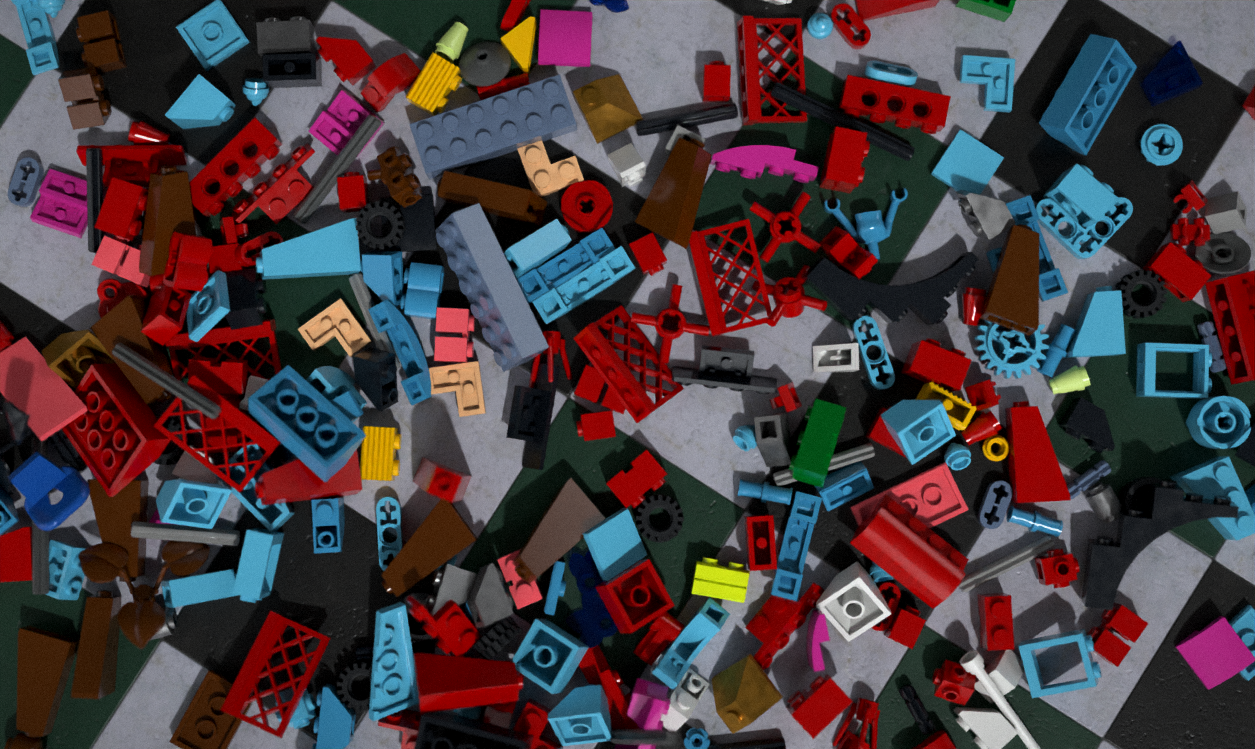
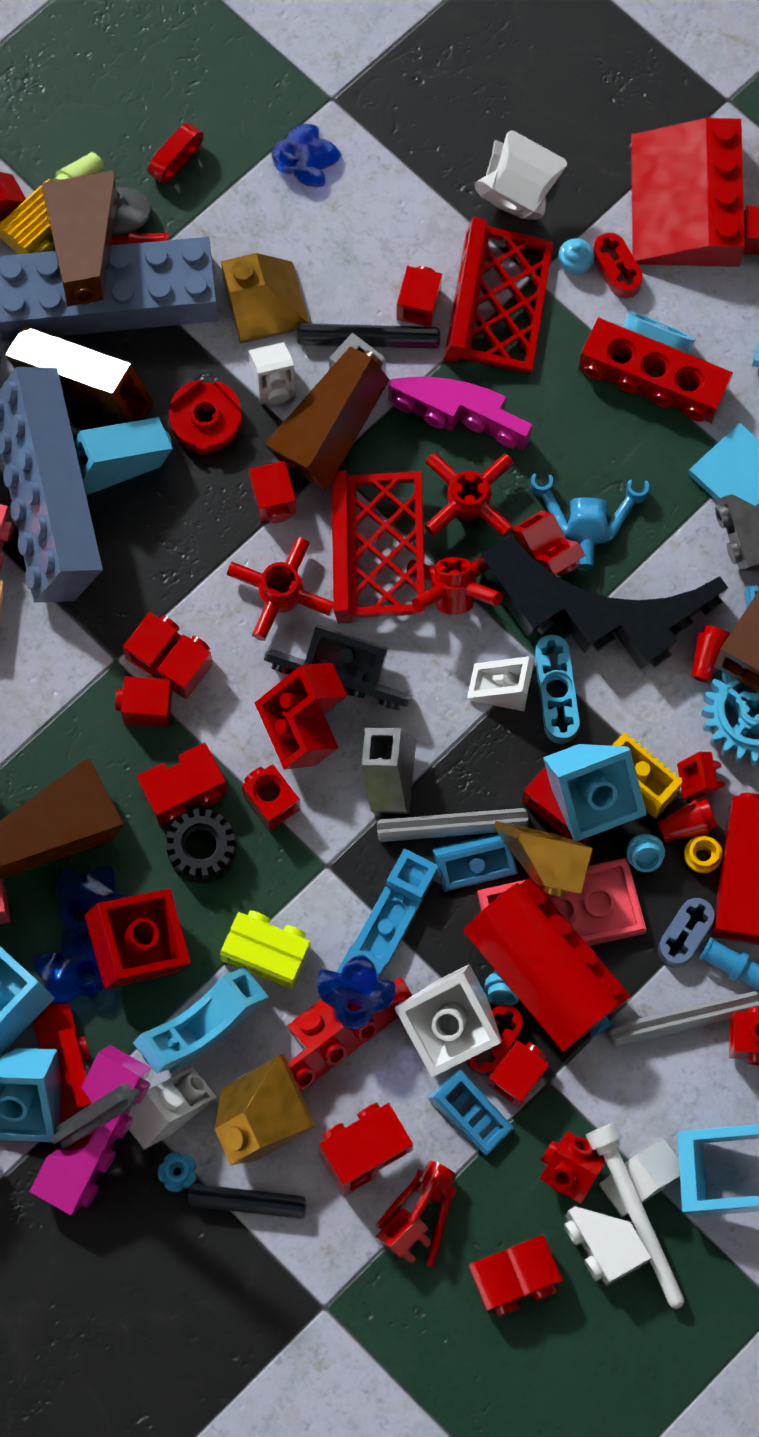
camera: 15 degrees right, 15 degrees down
yellow slope [500,16,536,74] -> none
black bracket [506,363,560,470] -> none
dark azure slope [516,228,615,304] -> none
light nougat plate [517,140,584,197] -> none
red plant [529,331,572,388] -> none
medium azure slope [532,246,635,325] -> none
dark pink slope [538,10,593,67] -> none
dark azure plate [544,560,567,615] -> none
red fence [573,305,684,423] -> none
medium azure tile [583,508,647,581] -> none
red piece [633,612,684,666] -> none
medium azure plate [733,425,757,451] -> none
dark azure pin [738,479,793,505] -> none
red brick [744,514,777,571] -> none
red tile [770,382,802,413] -> none
black axle [771,82,915,161] -> none
green wedge [789,399,846,488] -> none
dark pink slope [806,609,830,672] -> none
red brick [819,127,870,194] -> none
black axle [899,684,935,735] -> none
red brick [901,338,972,392] -> none
red brick [977,593,1014,651] -> none
none -> reddish brown slope [41,170,118,307]
none -> red brick [242,764,301,831]
none -> red brick [255,663,347,770]
none -> clear blue plate [317,955,396,1029]
none -> dark azure slope [427,1070,514,1156]
none -> pearl gold slope [494,821,592,897]

